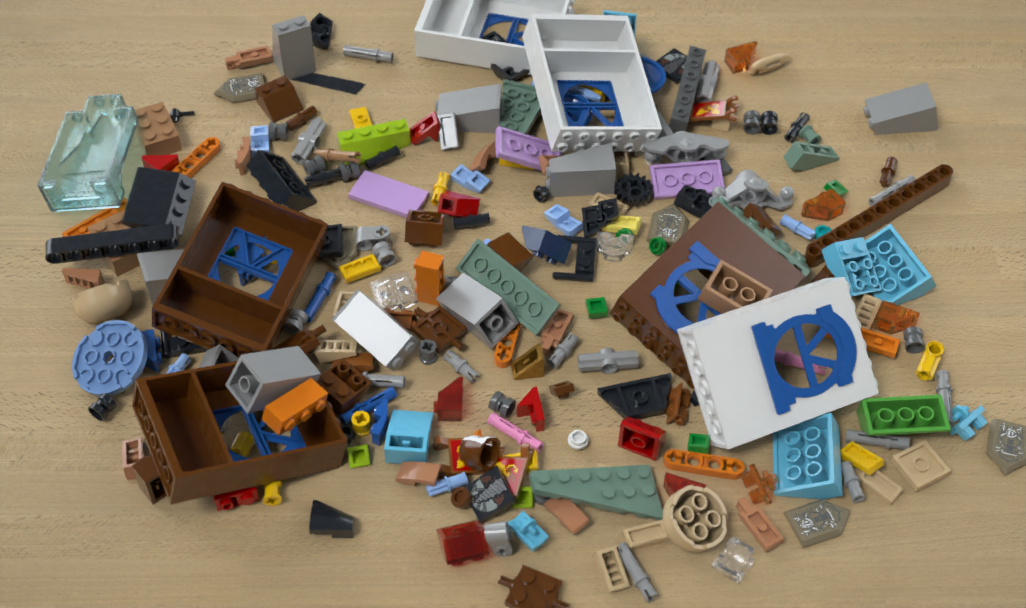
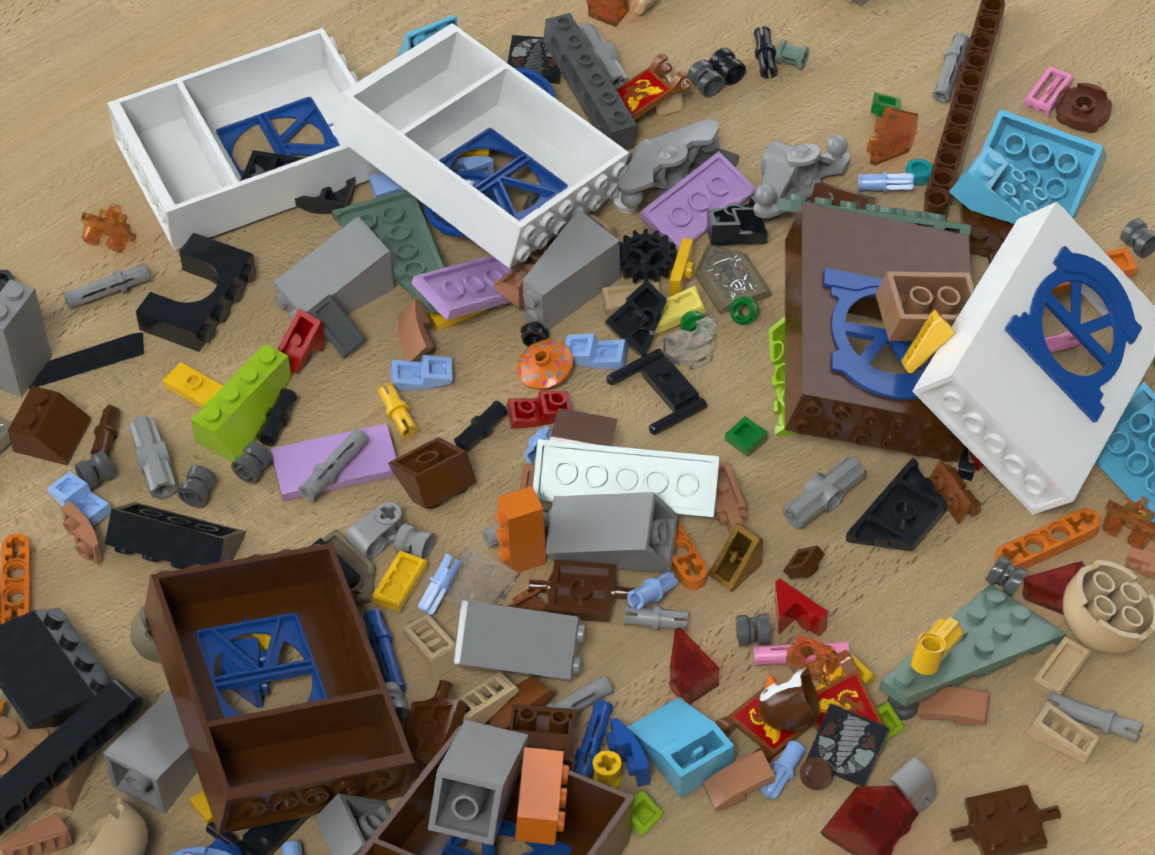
camera: 35 degrees left, 0 degrees up
black pin [304,168,342,188] -> none
medium nougat pin [313,148,361,163] -> none
dark grey bush [419,339,437,365] -> none
red slope [437,190,481,216] -> none
medium azure hips [508,511,549,552] -> none
dark blue slope [522,225,572,265] -> none
light grey pin [547,333,579,369] -> none
white plate [568,430,588,450] -> none
red slope [618,417,666,461] -> none
green plate [687,433,710,454] -> none
sand green slope [783,141,840,171] -> none
clear orange slope [873,300,920,335] -> none
reddish brown axle [879,157,898,187] -> none
none -> clear orange hips [80,203,137,253]
none -> black arch [135,233,256,352]
none -> light grey pin [298,429,369,501]
none -> light blue axle [418,554,463,615]
none -> red slope [506,391,572,429]
none -> orange dish [517,339,573,390]
none -> light blue axle [627,572,678,609]
none -> yellow plate [669,238,694,297]
none -> clear orange brick [786,635,838,685]
none -> yellow slope [901,310,955,374]
none -> yellow piece [911,617,964,675]
none -> dark grey wheel [985,554,1028,596]
none -> bright pink tile [1024,66,1074,116]
none -> copper plate [1055,83,1112,133]

